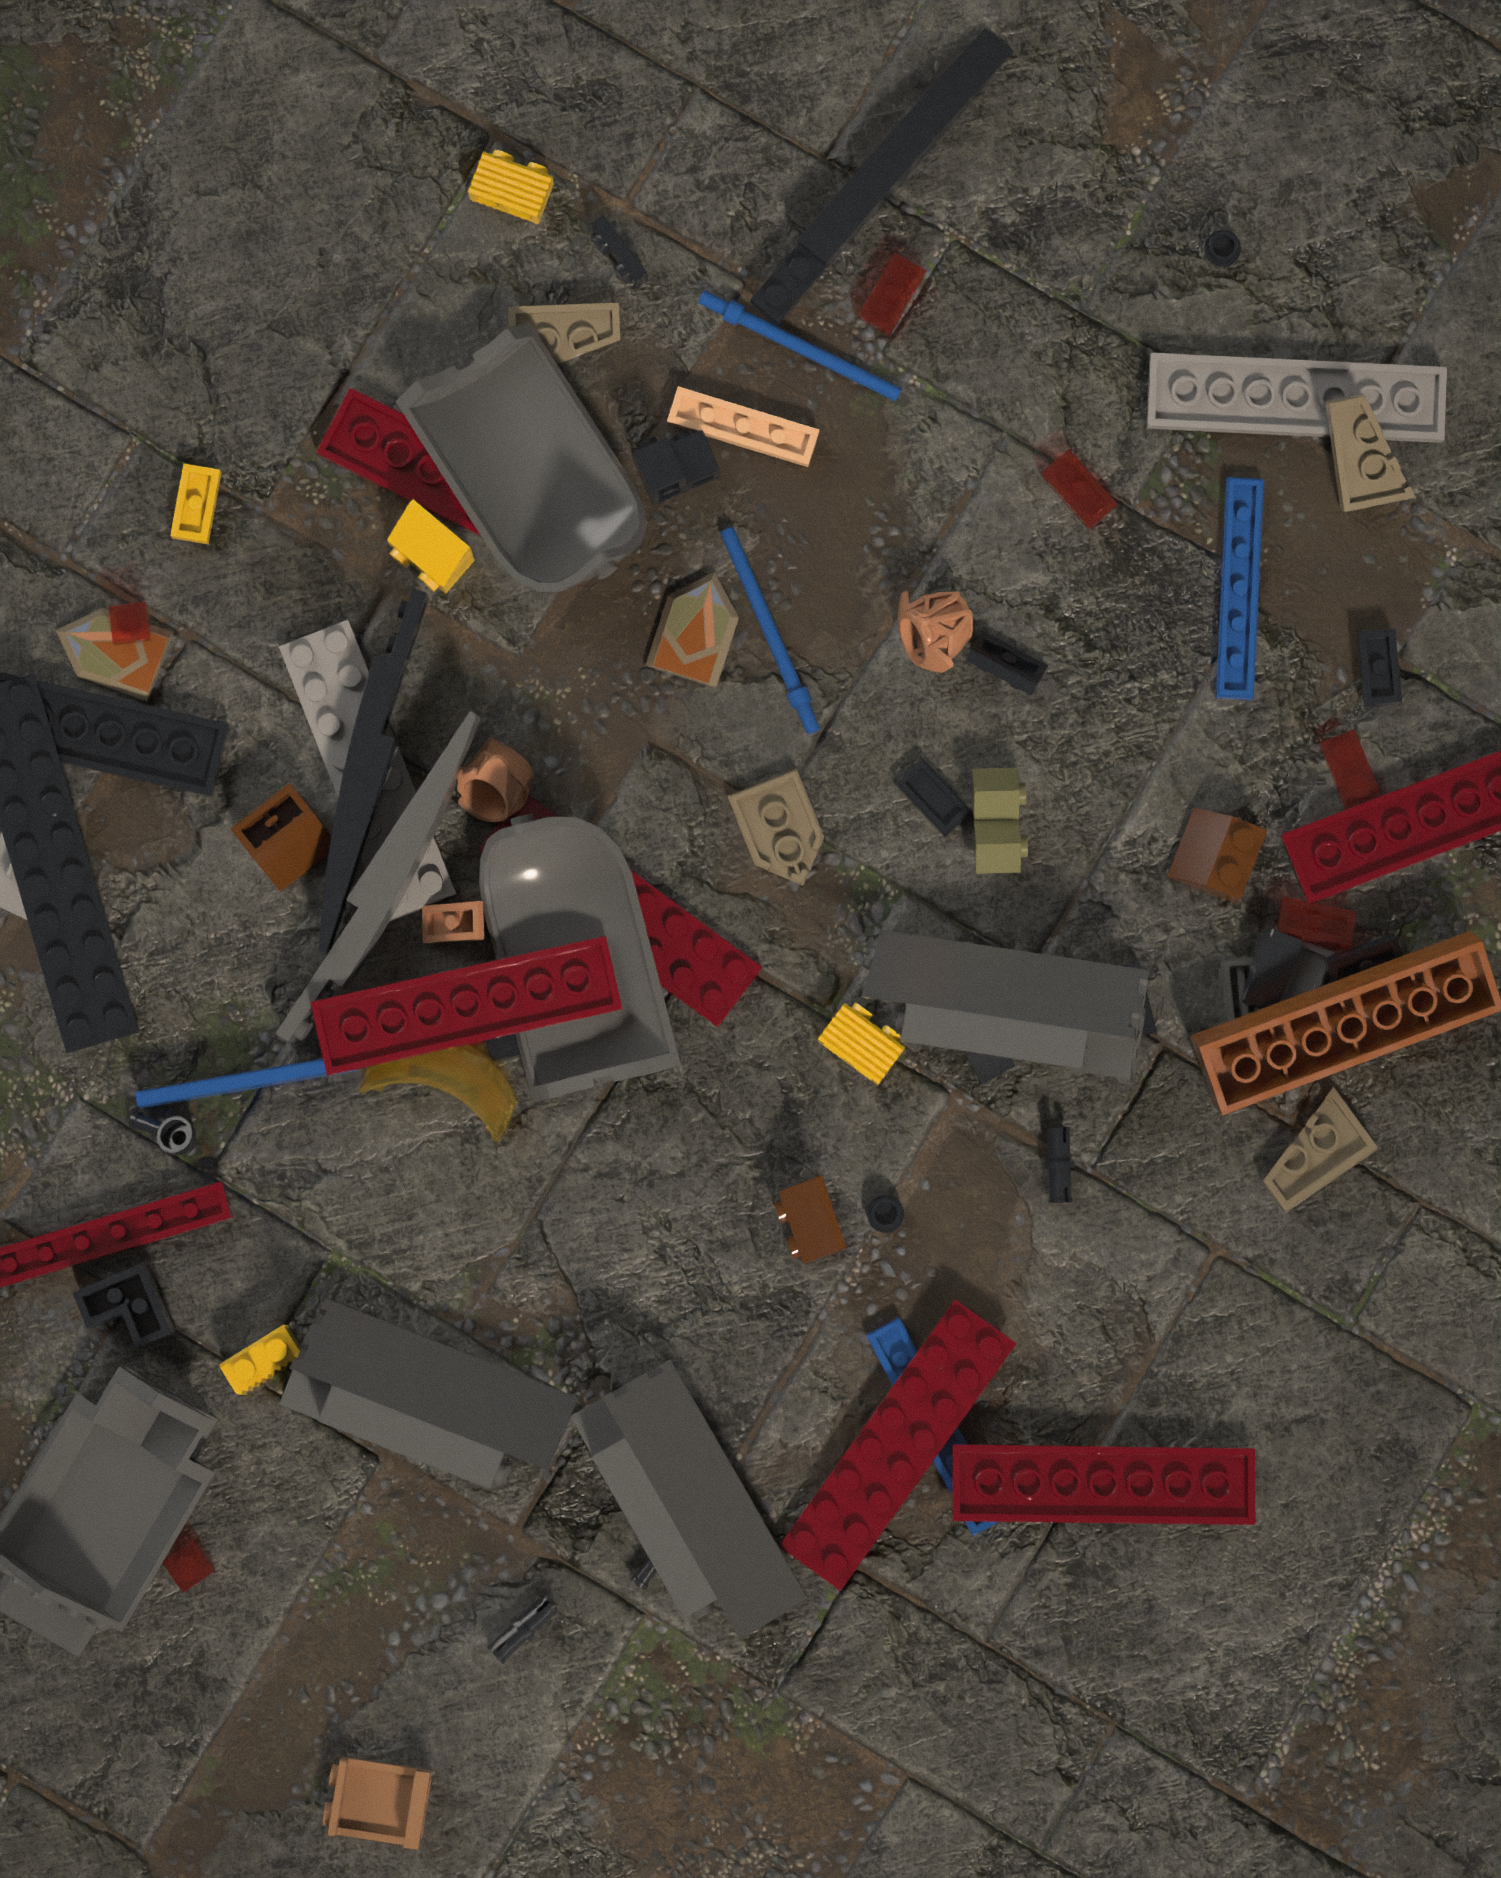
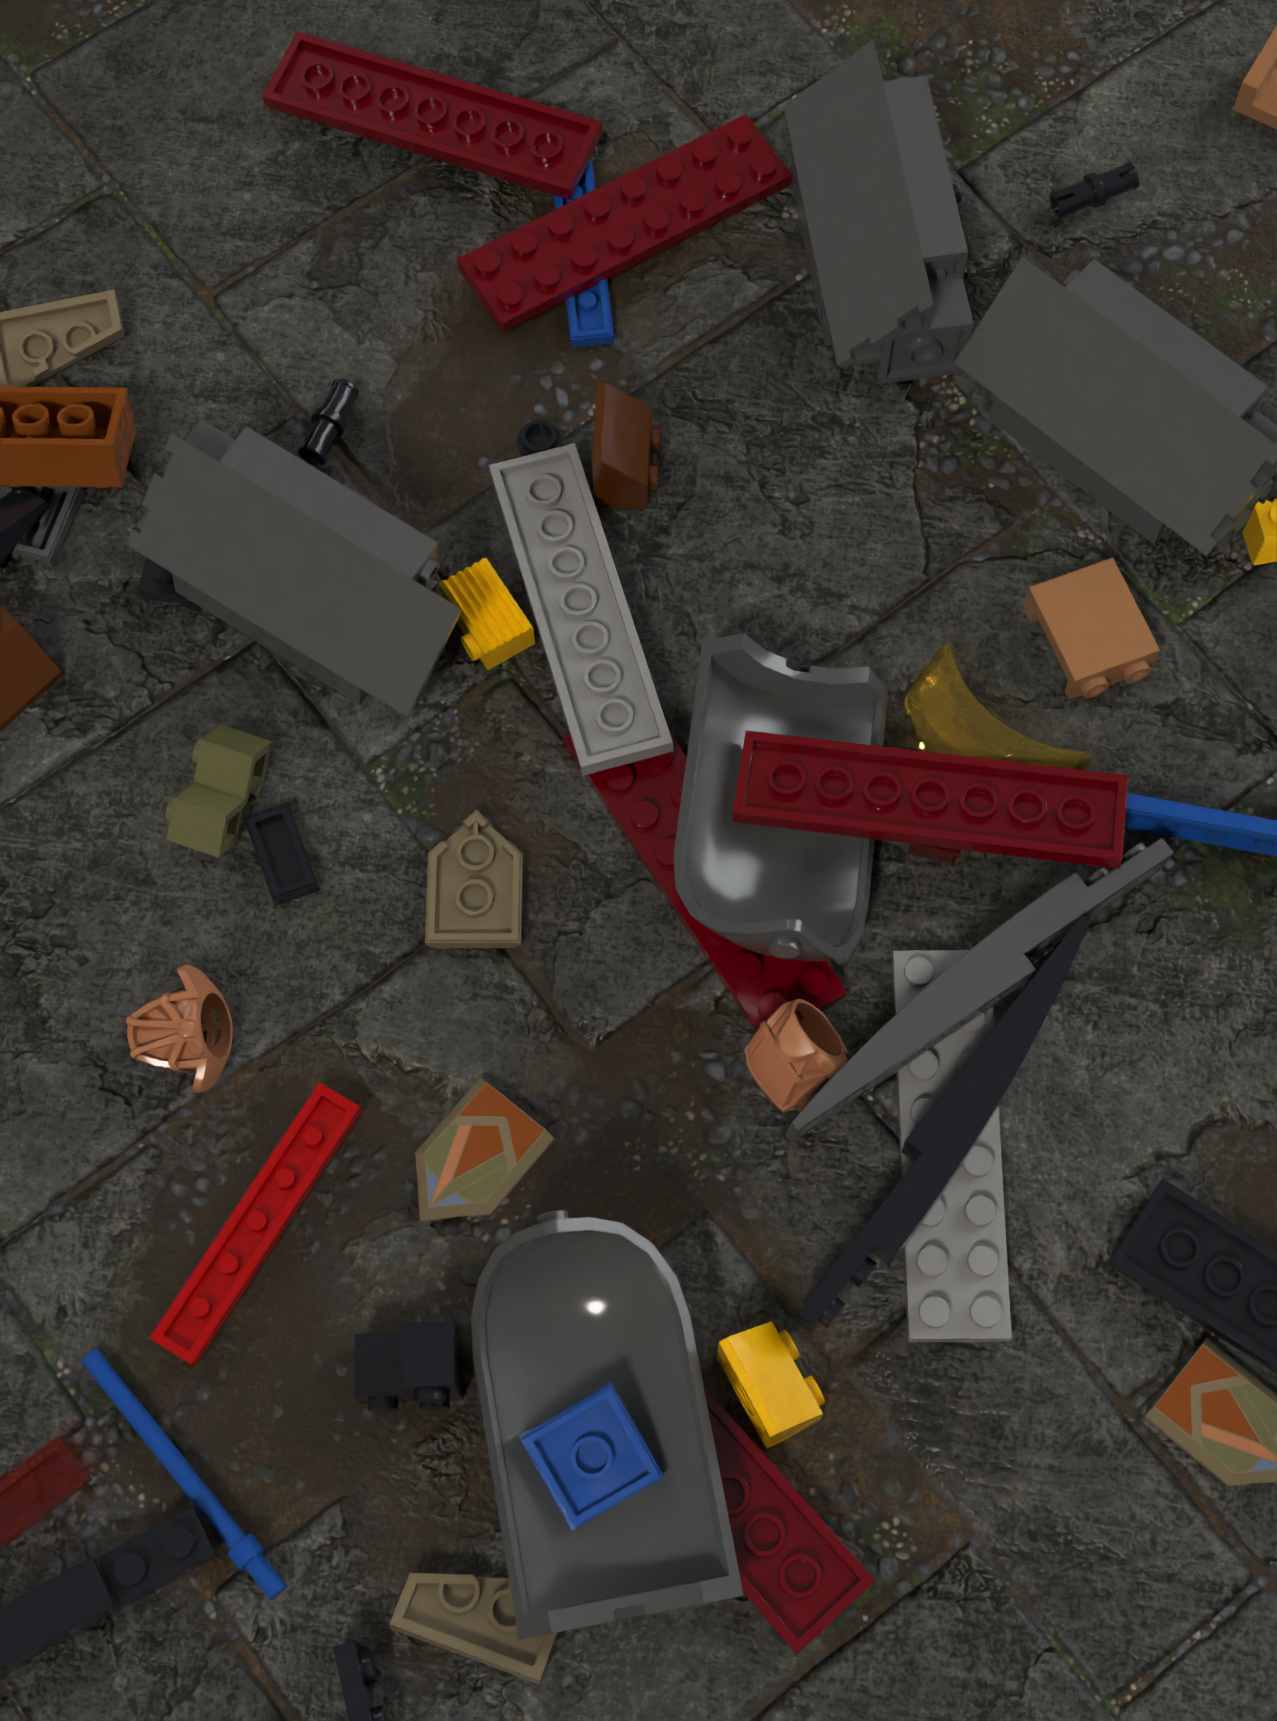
camera: 160 degrees left, 15 degrees down
clear red plate [109,602,152,645] -> none
yellow plate [170,464,222,544] -> none
reddish brown slope [231,783,331,892] -> none
nougat slope [422,901,484,944] -> none
light nougat plate [667,386,819,467] -> none
blue bar [720,527,821,735] -> none
black plate [966,631,1048,695] -> none
none -> red plate [149,1082,363,1367]
none -> light grey plate [489,443,673,776]
none -> blue tile [519,1381,664,1531]
none -> medium nougat panel [1023,558,1160,699]

